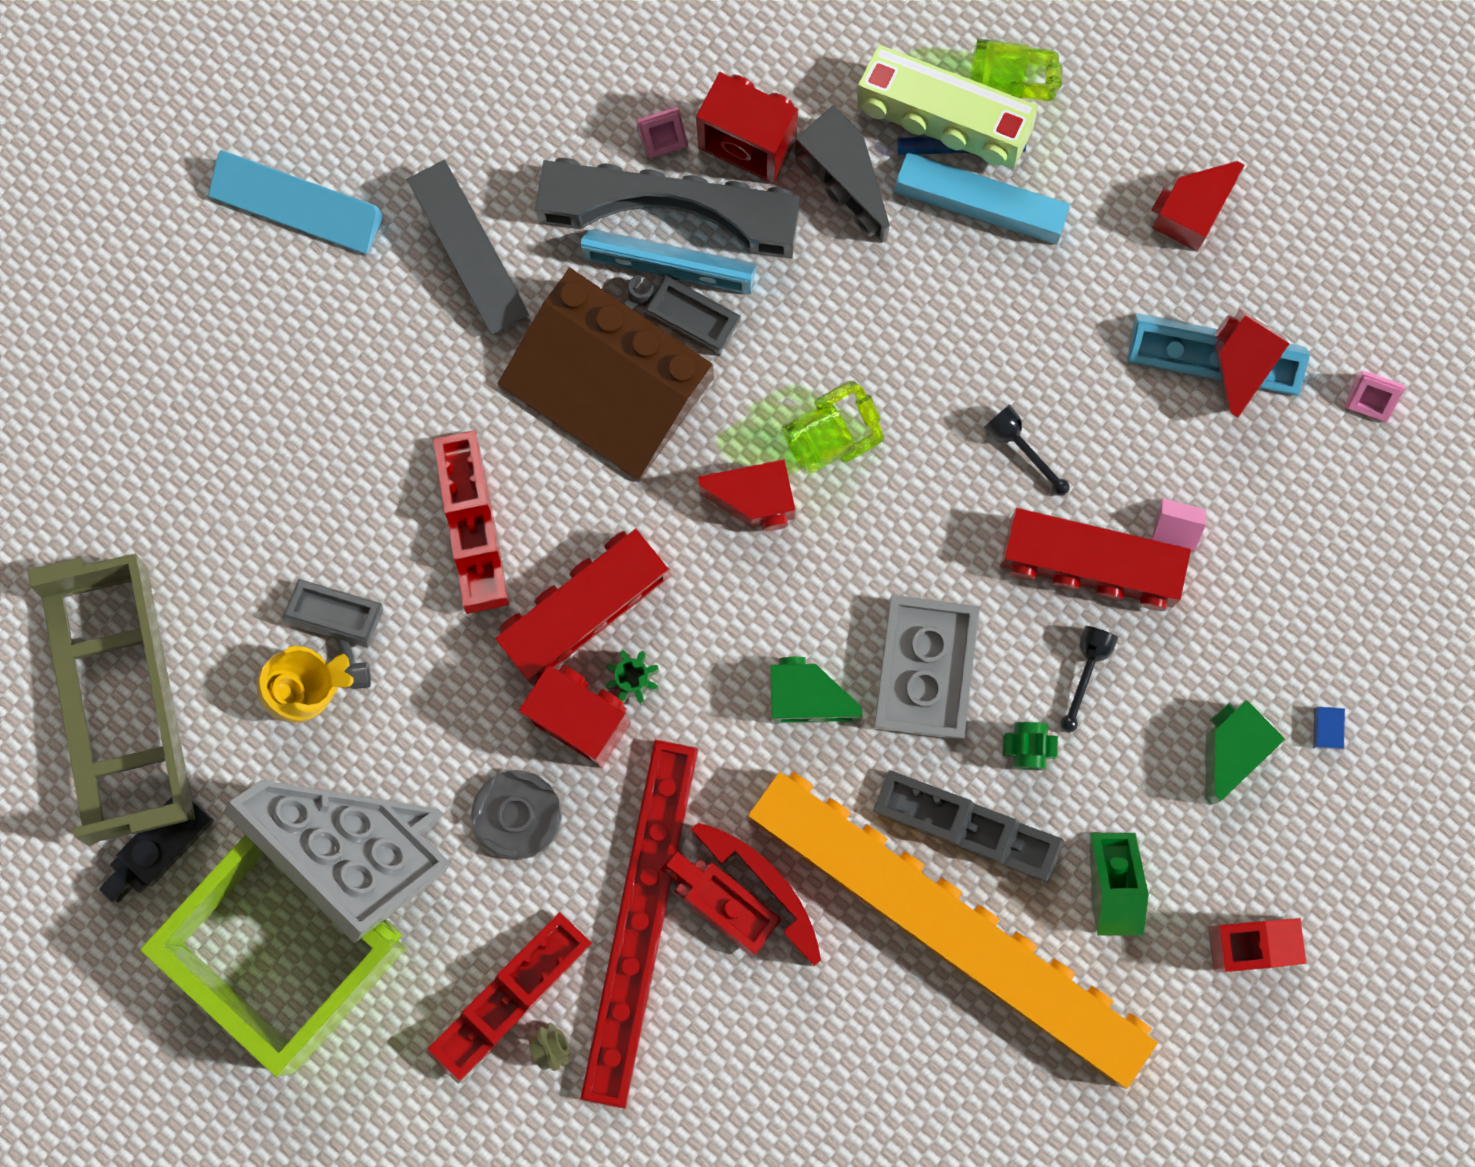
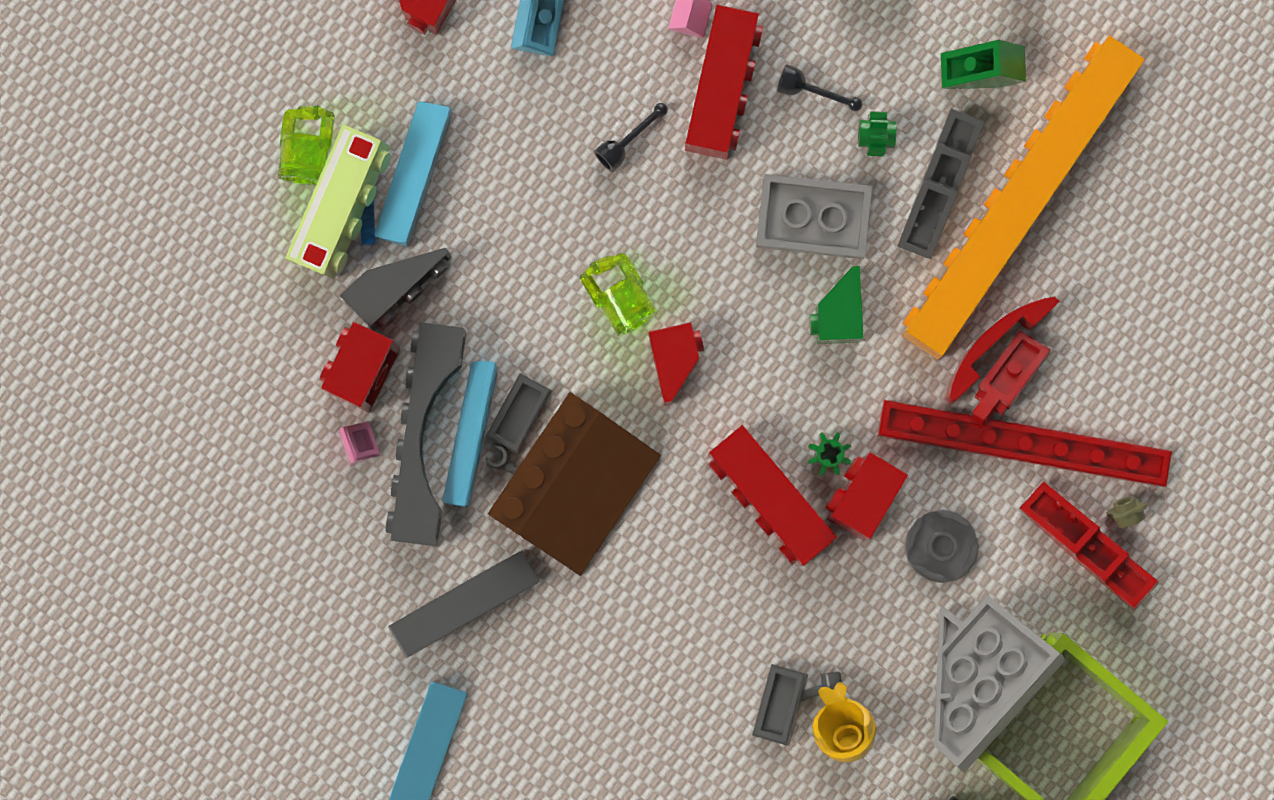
camera: 90 degrees left, 5 degrees up
red slope [433,430,510,614] -> none

